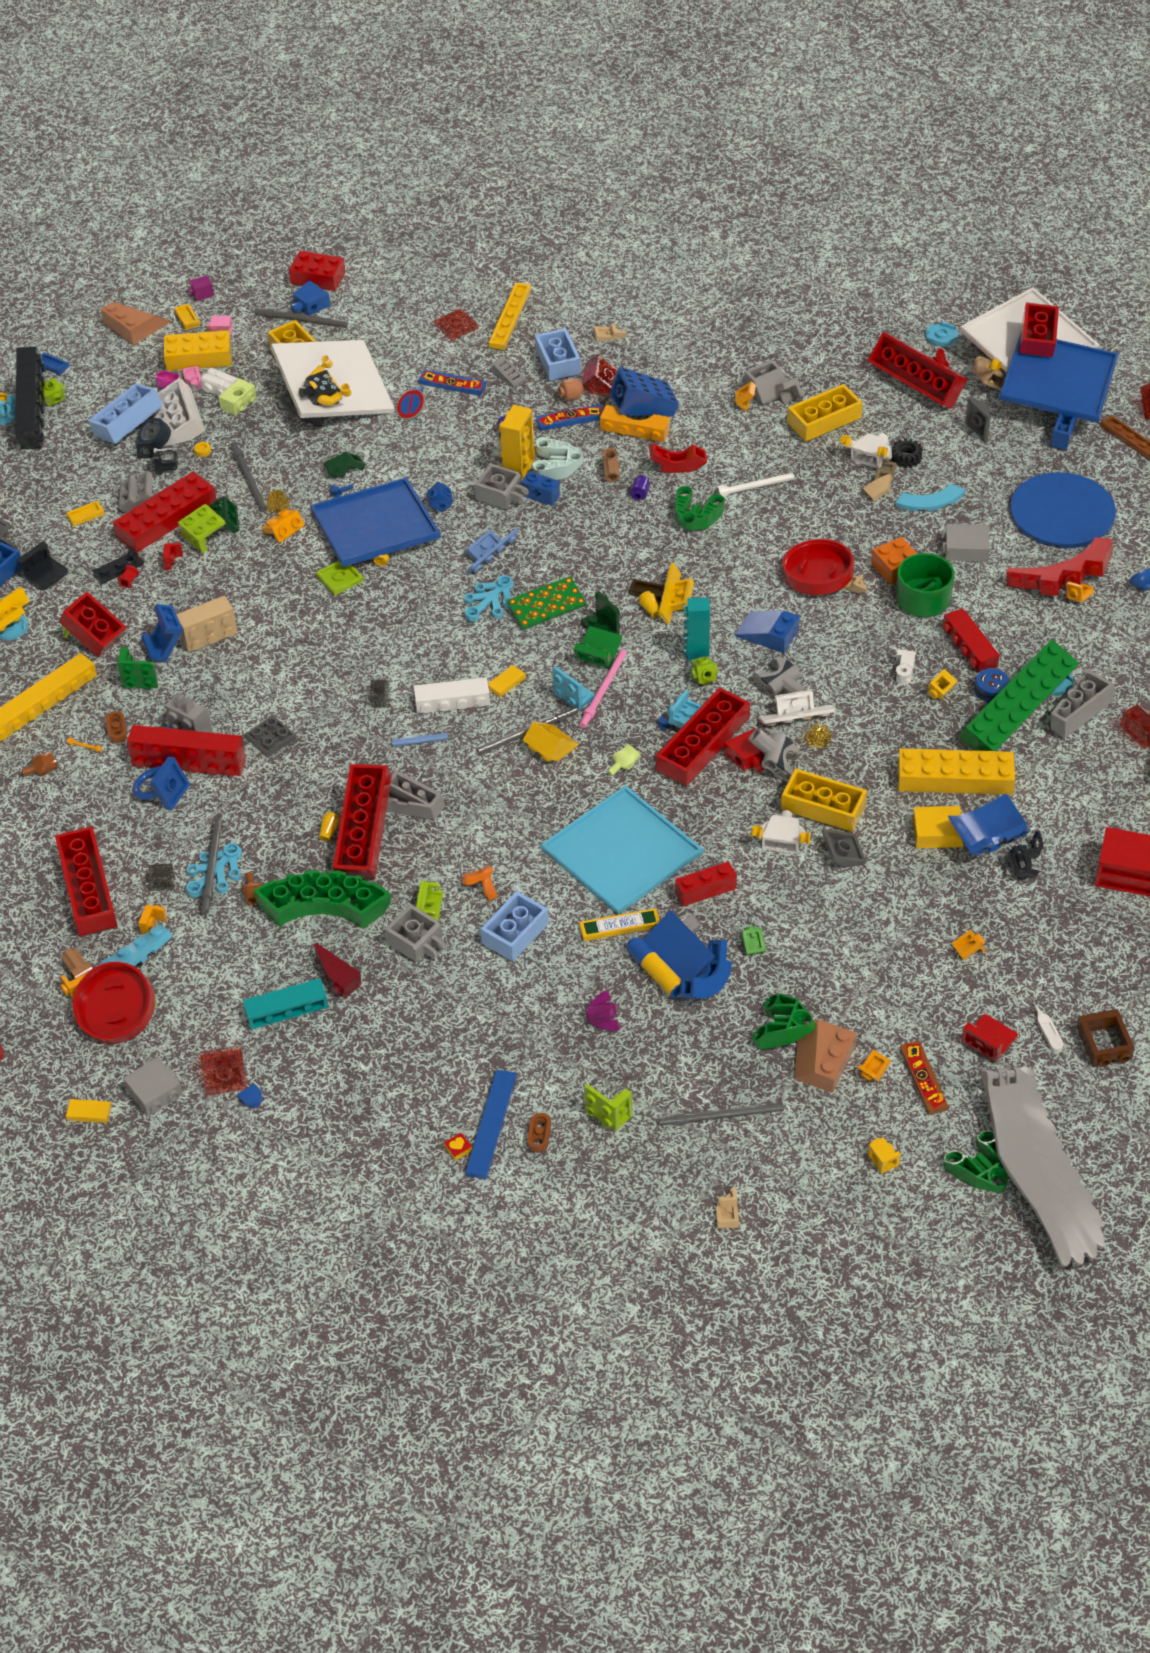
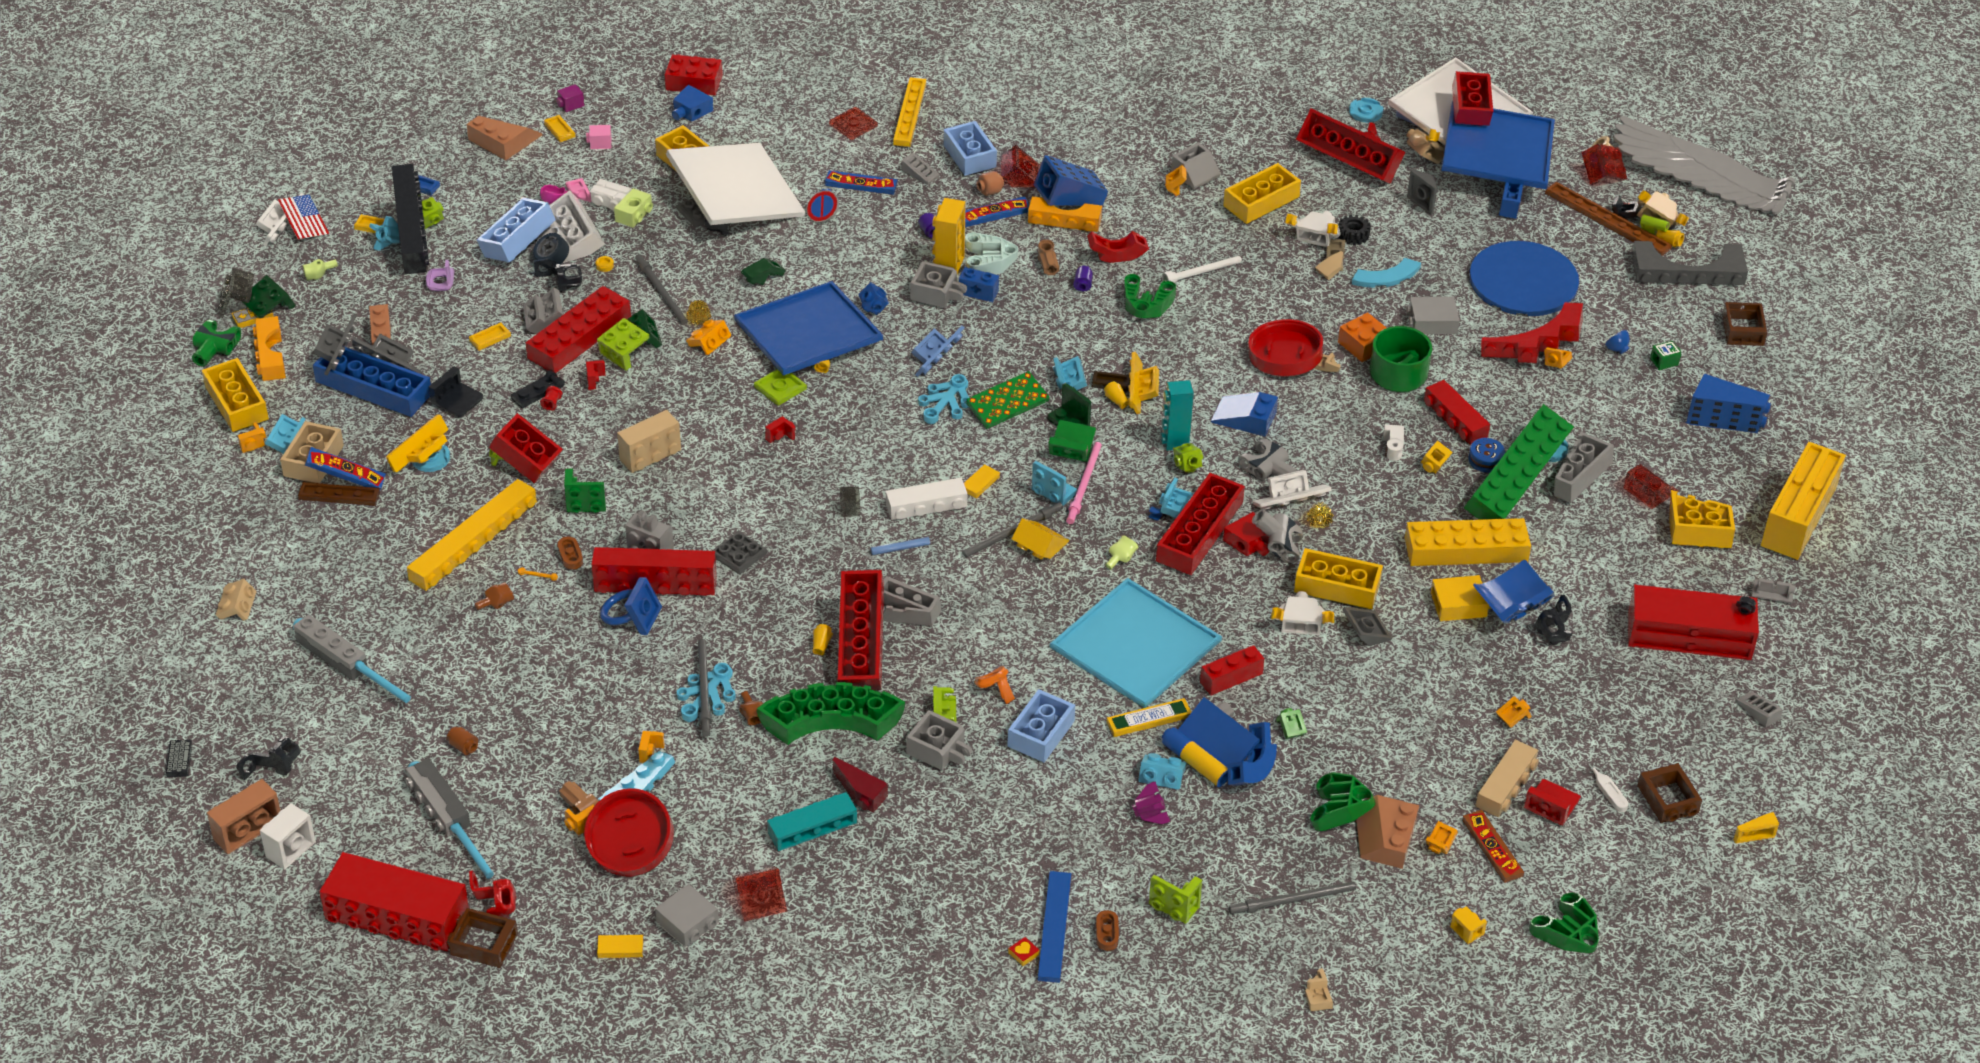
camera: 10 degrees left, 5 degrees down
red brick [55,826,118,937] -> none
blue panel [141,604,183,662] -> none
clear smoke brick [145,863,175,891] -> none
yellow brick [164,330,232,371] -> none
blue tile [237,1083,263,1108] -> none
dark grey bar [255,307,348,328] -> none
torso [299,355,352,406] -> none
blue hand [330,484,354,497] -> none
tan slope [593,323,627,342] -> none
light grey panel [775,378,803,403] -> none
light grey animal [981,1067,1105,1268] -> none
none -> lavender piece [426,260,454,291]
none -> red bracket [765,416,796,443]
none -> medium azure bracket [1053,356,1087,390]
none -> medium azure bracket [1139,753,1186,790]
none -> tan brick [1475,740,1539,818]

